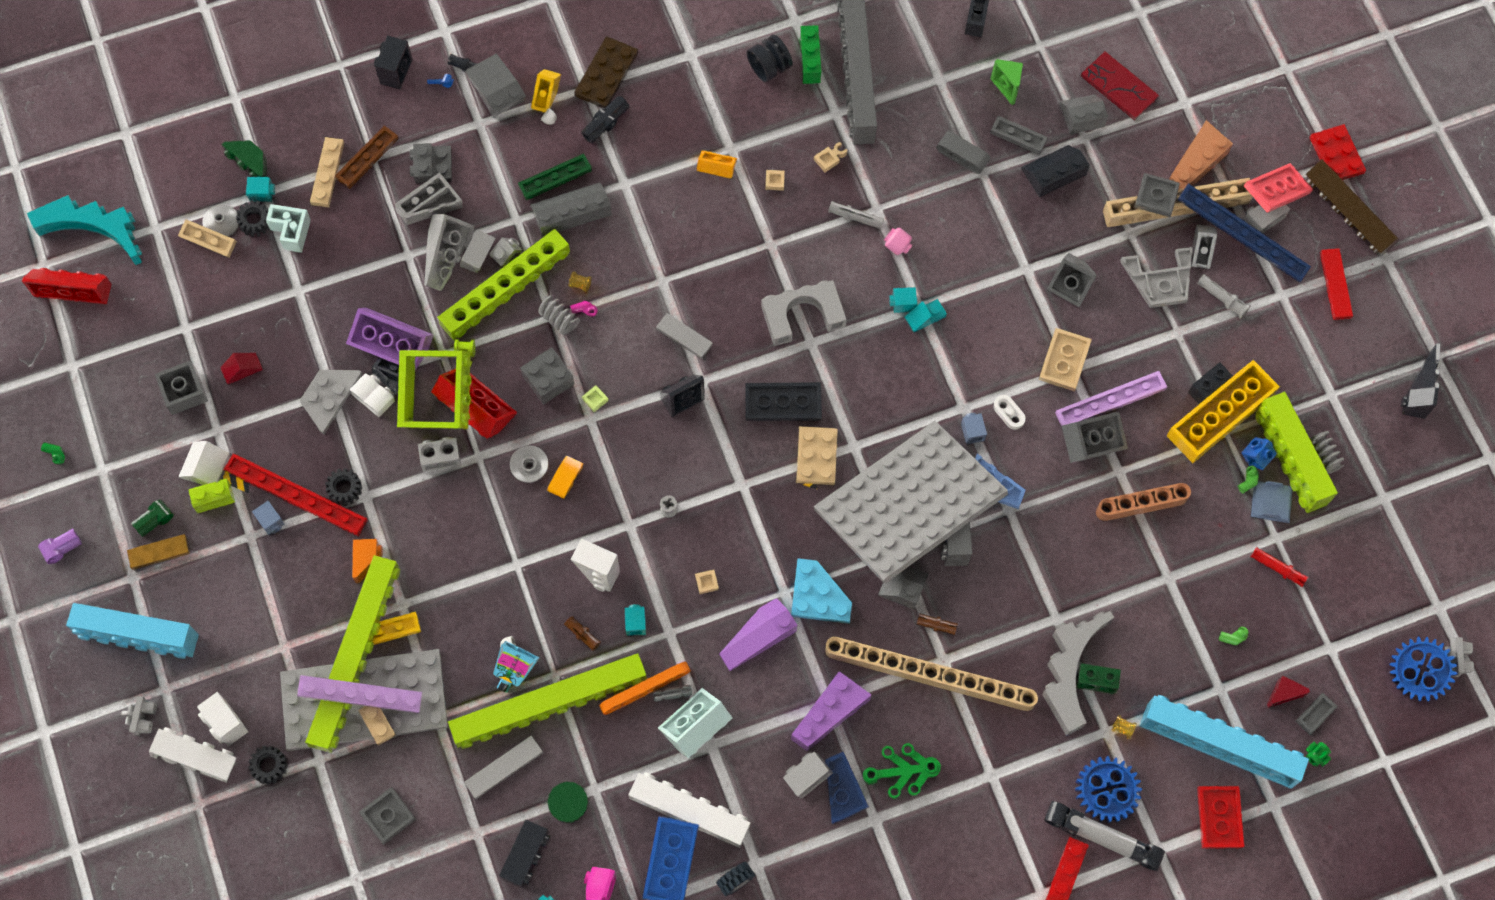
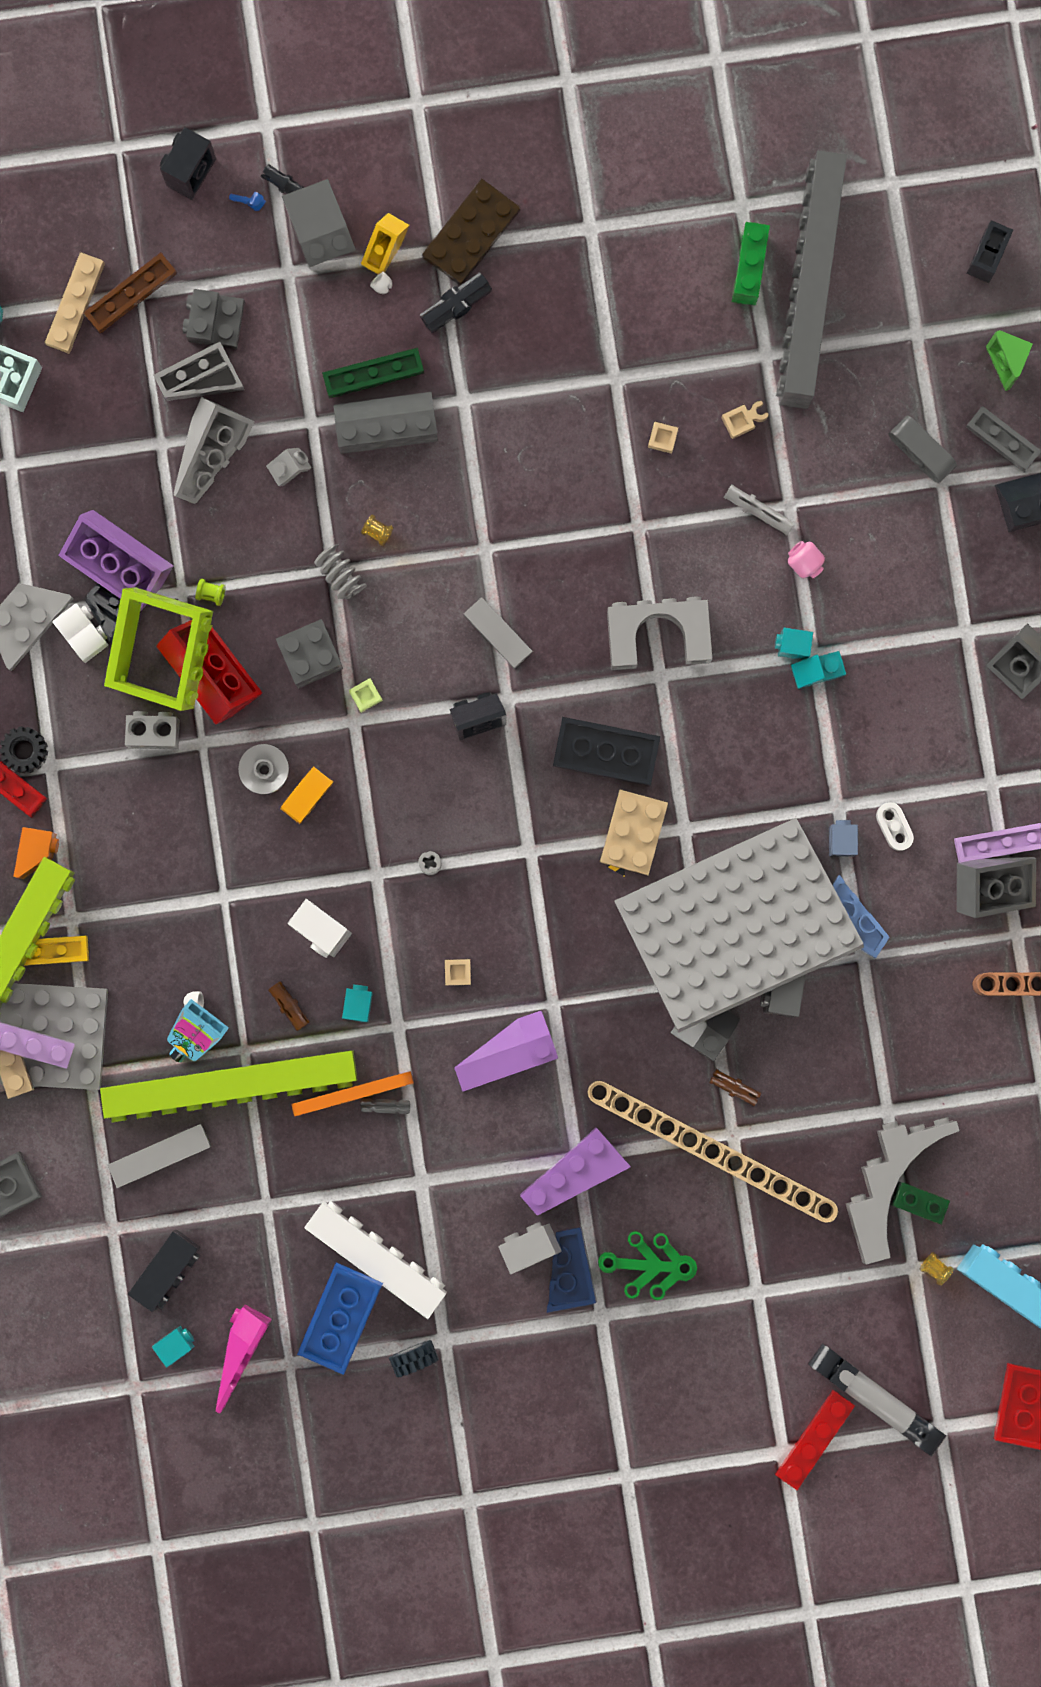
camera: 10 degrees right, 15 degrees up
lime brick [437,229,570,340] -> none
light grey hinge [460,229,495,273] -> none
dark green tile [547,782,588,823] -> none
dark pink arm [570,301,598,317] -> none
light aqua slope [658,688,732,758] -> none
light orange slope [697,151,737,178] -> none
black wheel [746,34,793,83] -> none
medium azure plate [791,559,852,624] -> none
tan plate [1039,328,1092,391] -> none
blue gear [1075,756,1142,823] -> none

